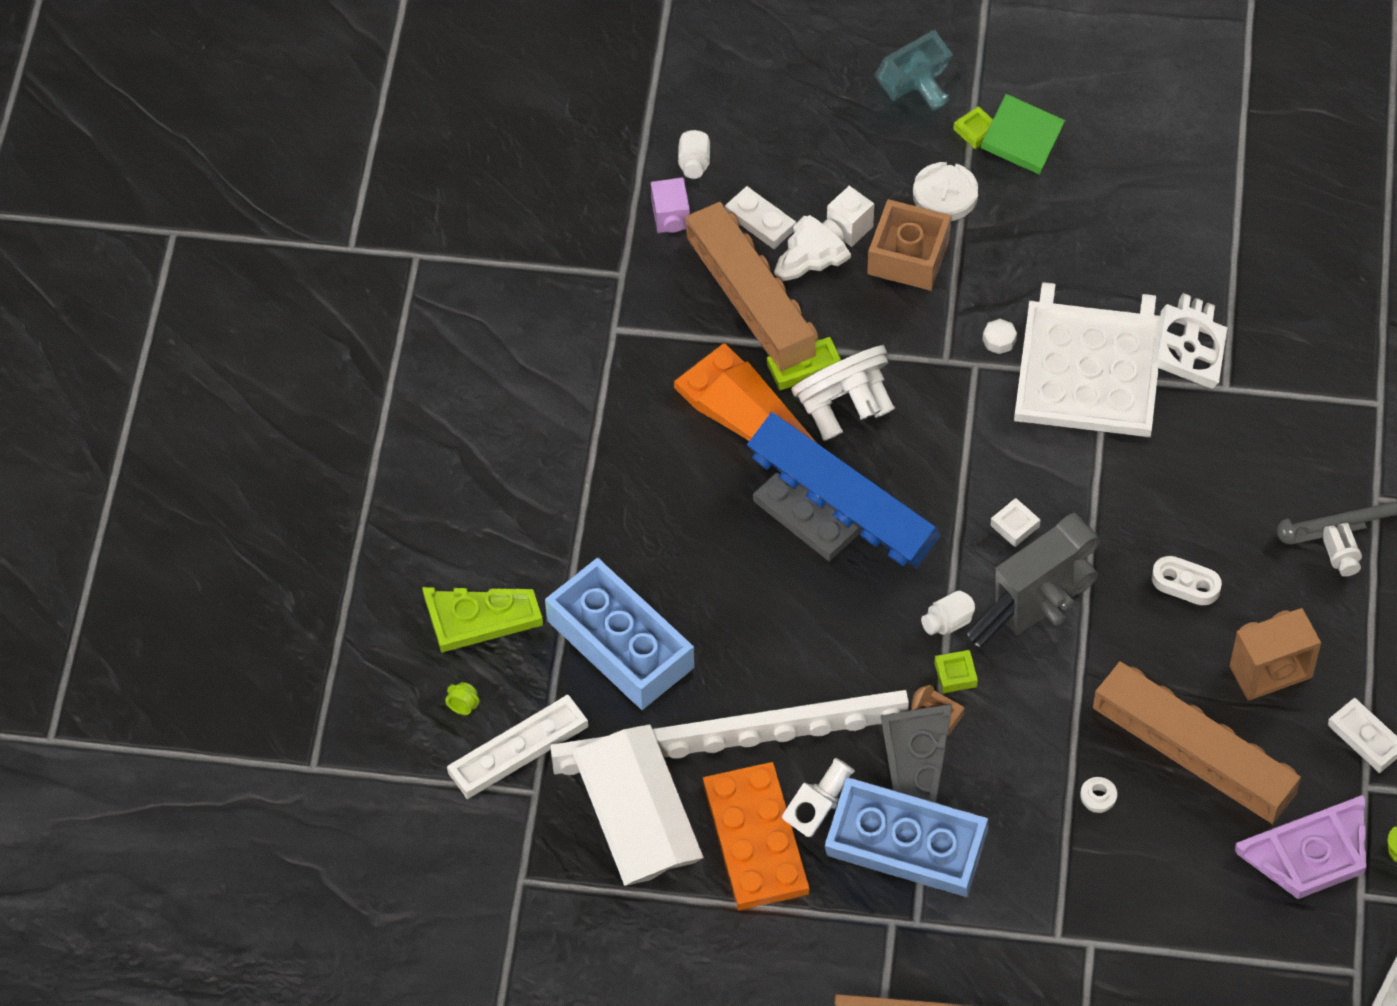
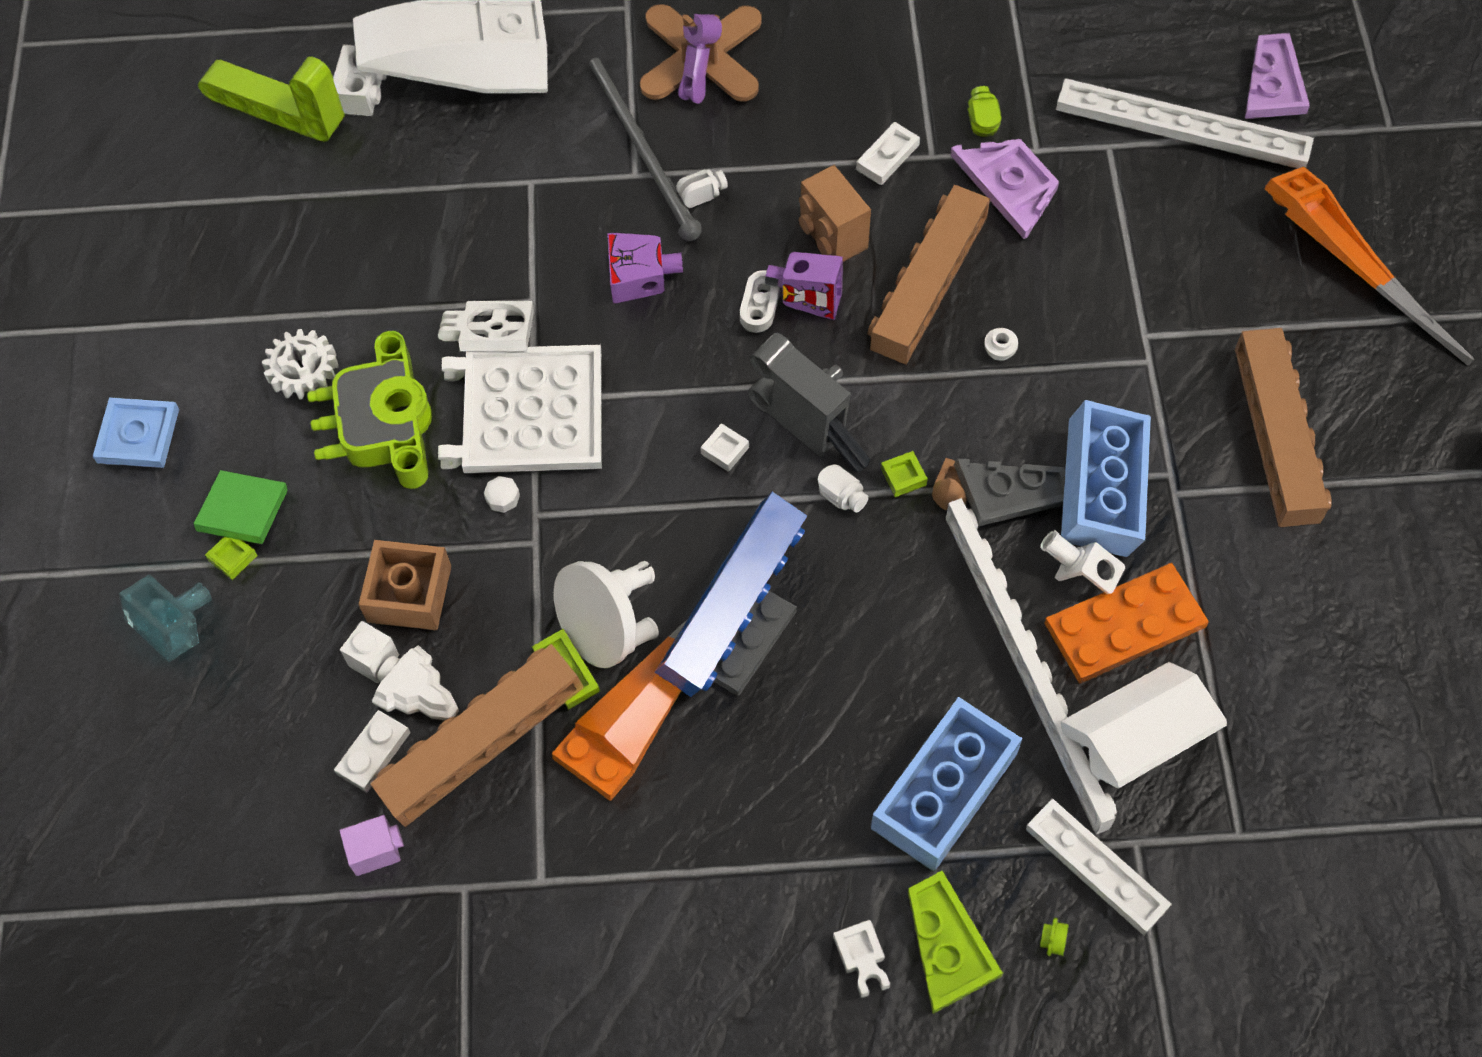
camera: 100 degrees left, 5 degrees up
white arm [678,130,710,179] -> none
white tile [913,162,978,221] -> none
none -> light blue plate [93,398,179,468]
none -> white gear [262,329,338,399]
none -> lime piece [307,331,432,489]
none -> medium lavender torso [608,233,683,303]
none -> medium lavender torso [765,252,843,320]
none -> white plate [833,920,890,998]

